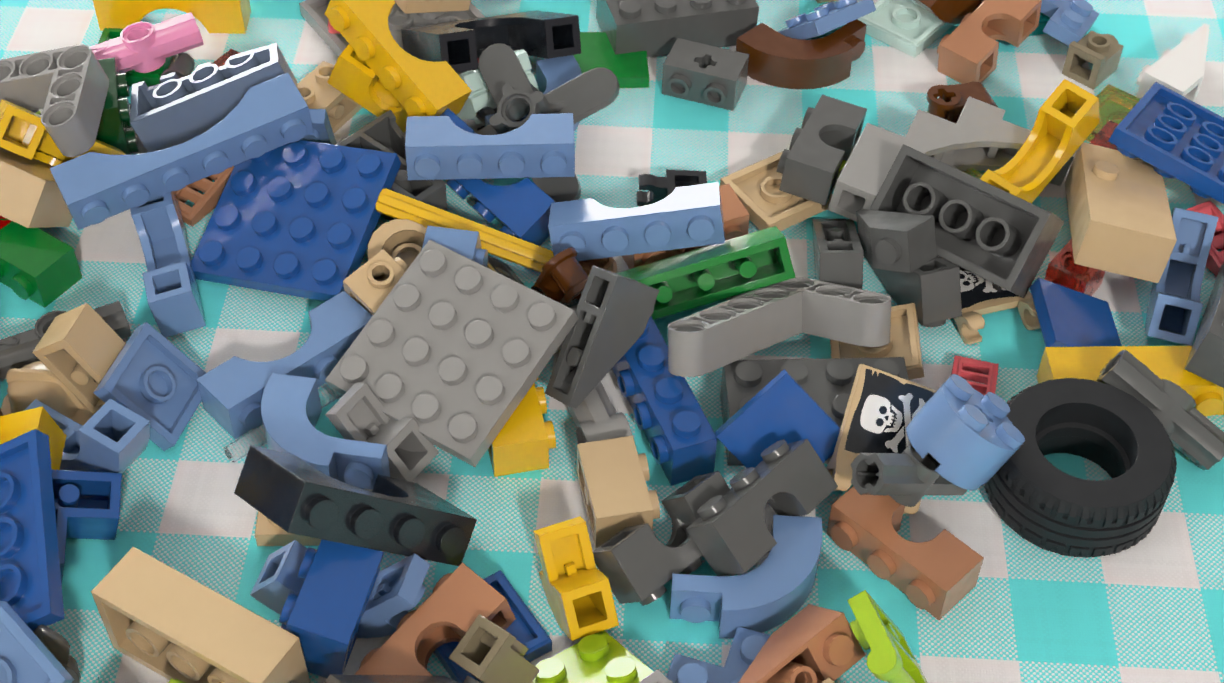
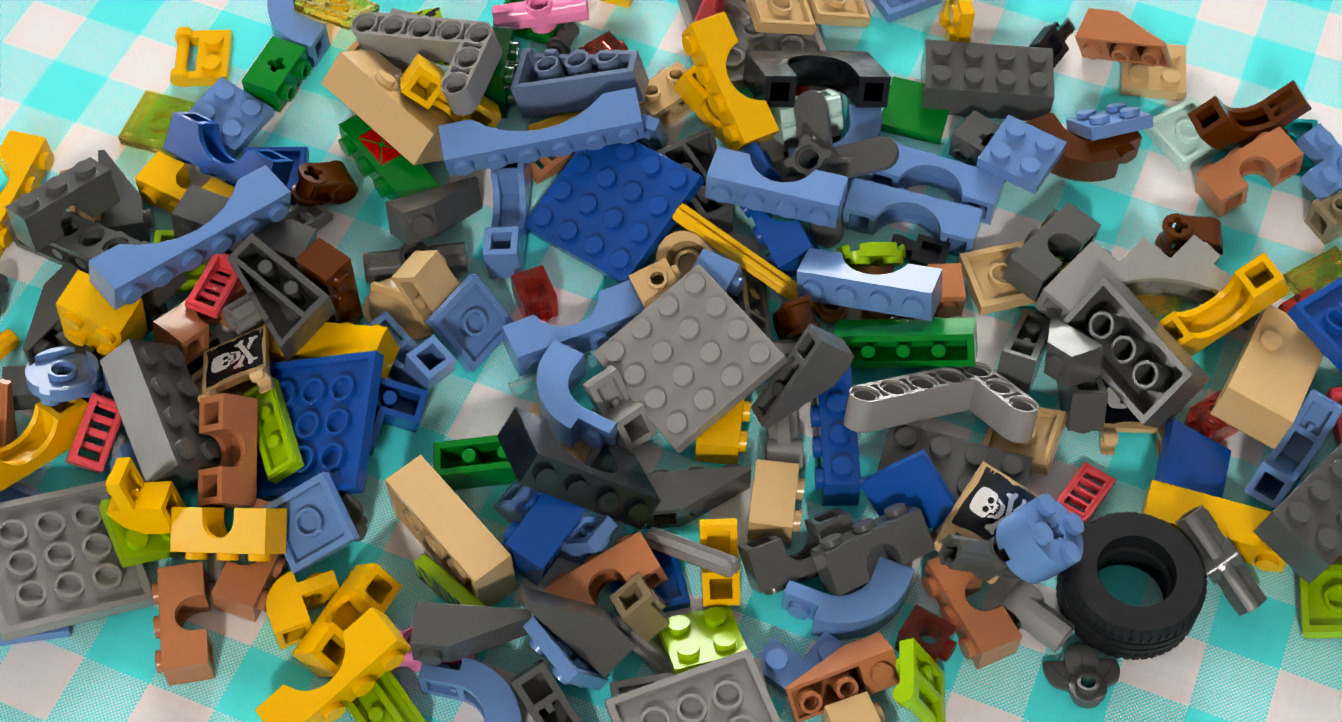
camera: 20 degrees right, 10 degrees up
none -> dark grey slope [385,176,482,244]
none -> green brick [433,435,517,490]
none -> clear red brick [511,265,558,322]
none -> light grey axle [644,527,739,578]
none -> dark grey slope [646,464,751,529]
none -> lime plate [837,242,906,271]
none -> medium blue arch [843,178,983,257]
none -> medium blue arch [866,142,1005,225]
none -> clear red brick [894,604,957,664]
none -> medium blue plate [976,115,1067,194]
none -> light grey piece [995,580,1075,652]
none -> dark grey plate [1043,642,1120,708]

